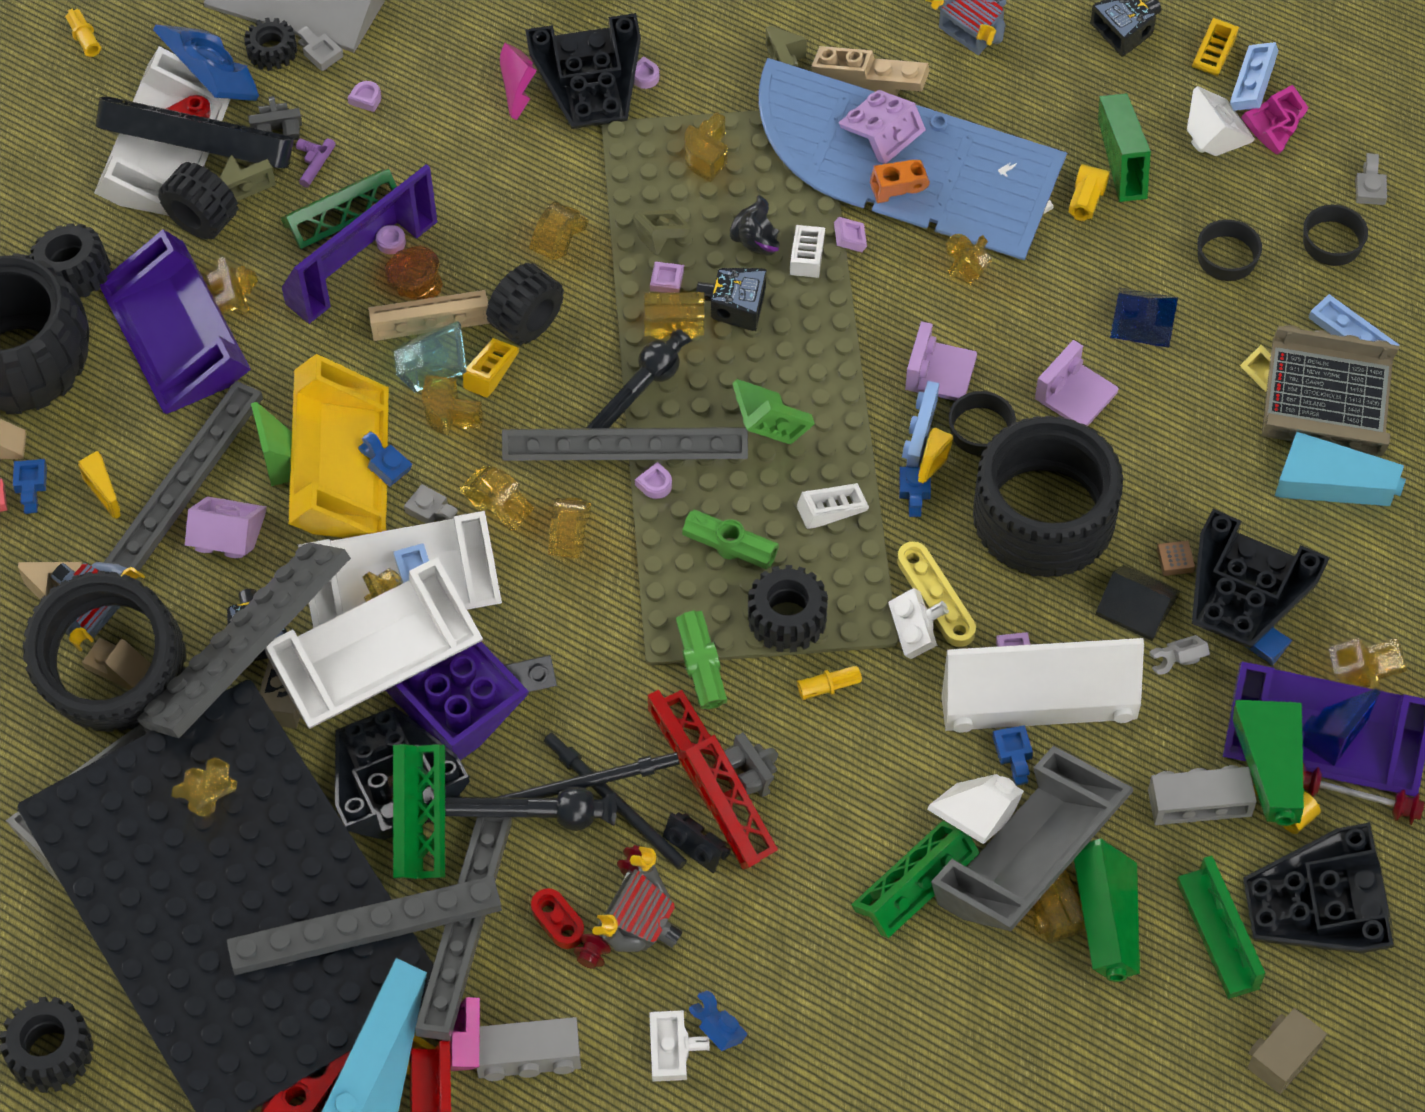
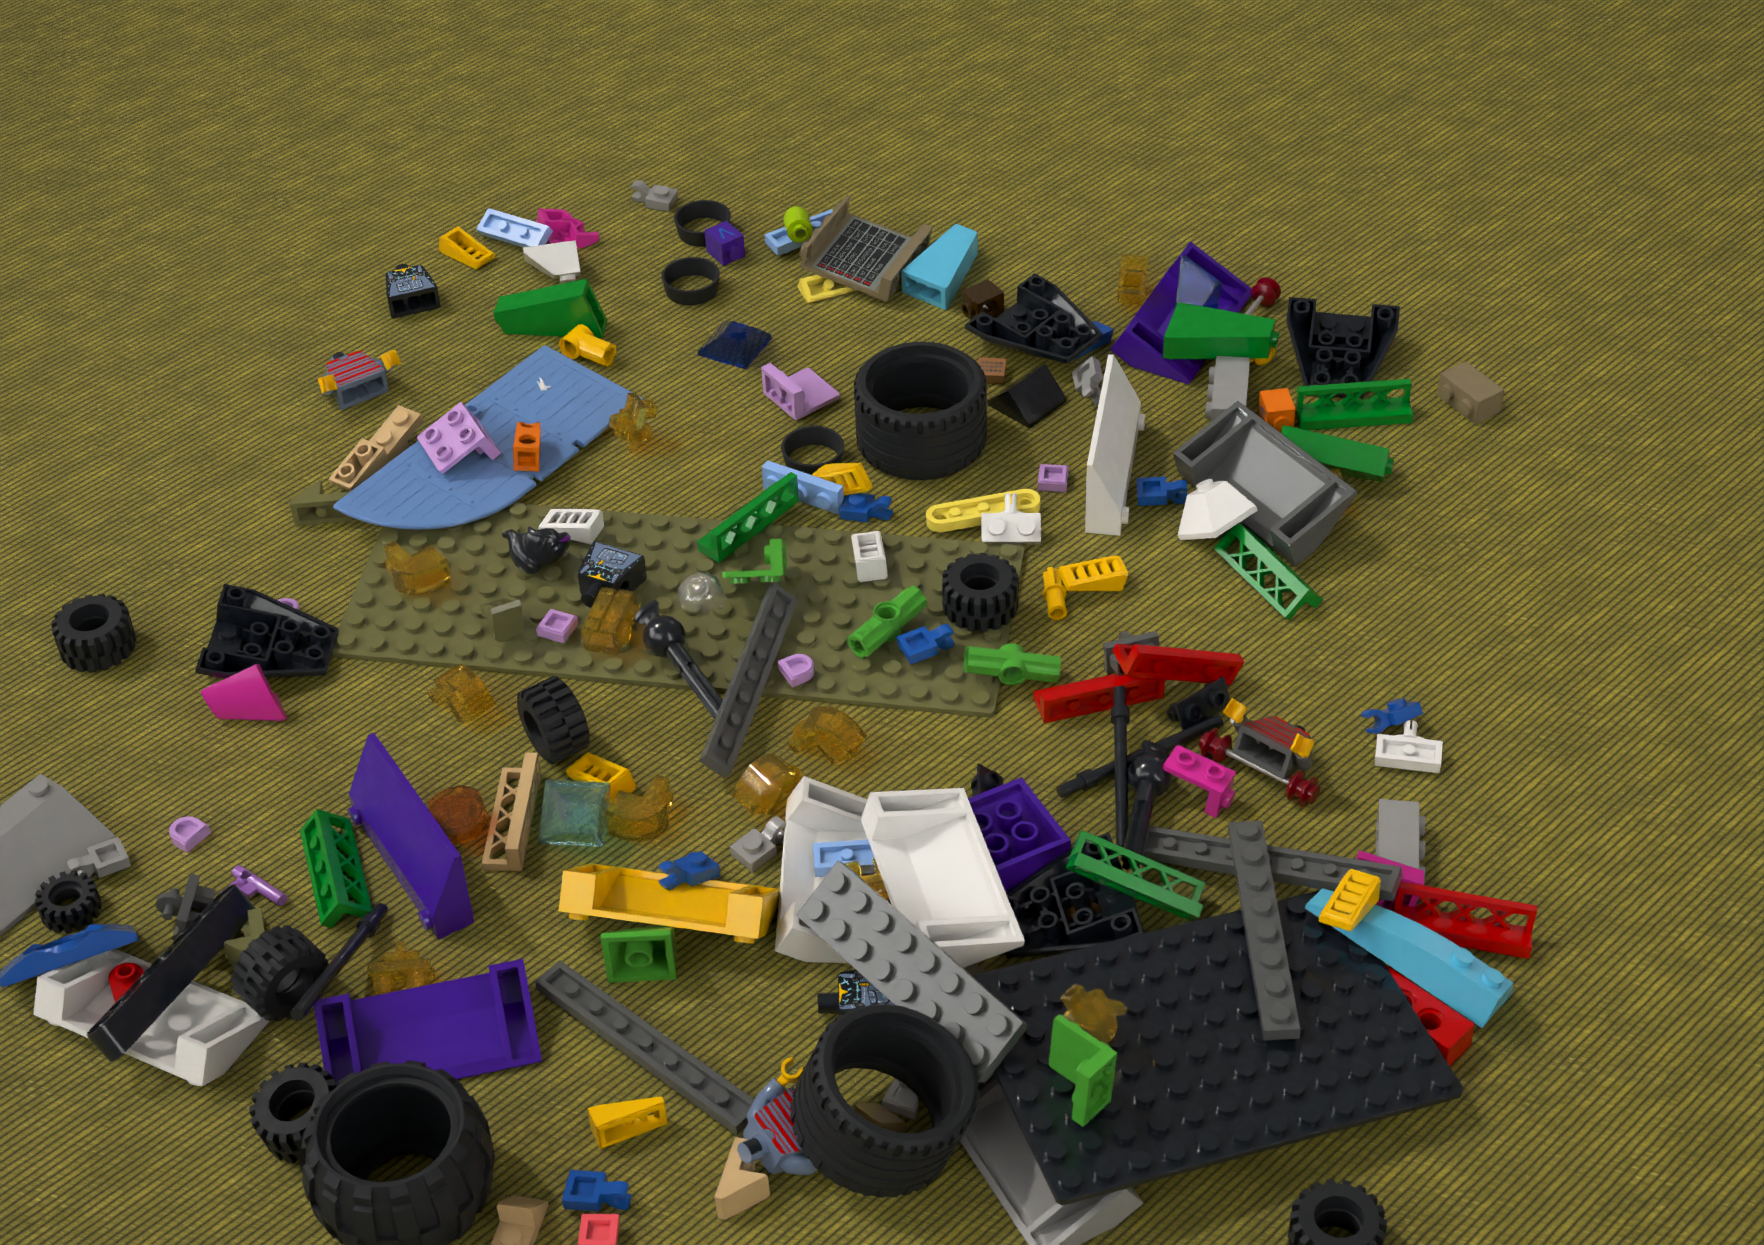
camera: 75 degrees left, 15 degrees down
lavender slope [185,496,266,558] -> none
red plate [531,888,585,949] -> none
lavender tile [834,217,867,252] -> none
lavender bracket [905,321,977,401] -> none
none -> black bar [290,903,388,1021]
none -> clear hair [677,572,727,615]
none -> green fence [697,472,799,563]
none -> dark purple brick [705,221,745,266]
none -> lime brick [783,206,813,243]
none -> blue plate [897,624,955,665]
none -> dark brown brick [961,279,1004,320]
none -> bright green bracket [1049,1015,1117,1127]
none -> yellow slope [1058,556,1128,591]
none -> dark pink bracket [1163,745,1236,818]
none -> orange brick [1258,388,1296,433]
none -> yellow slope [1319,869,1381,932]

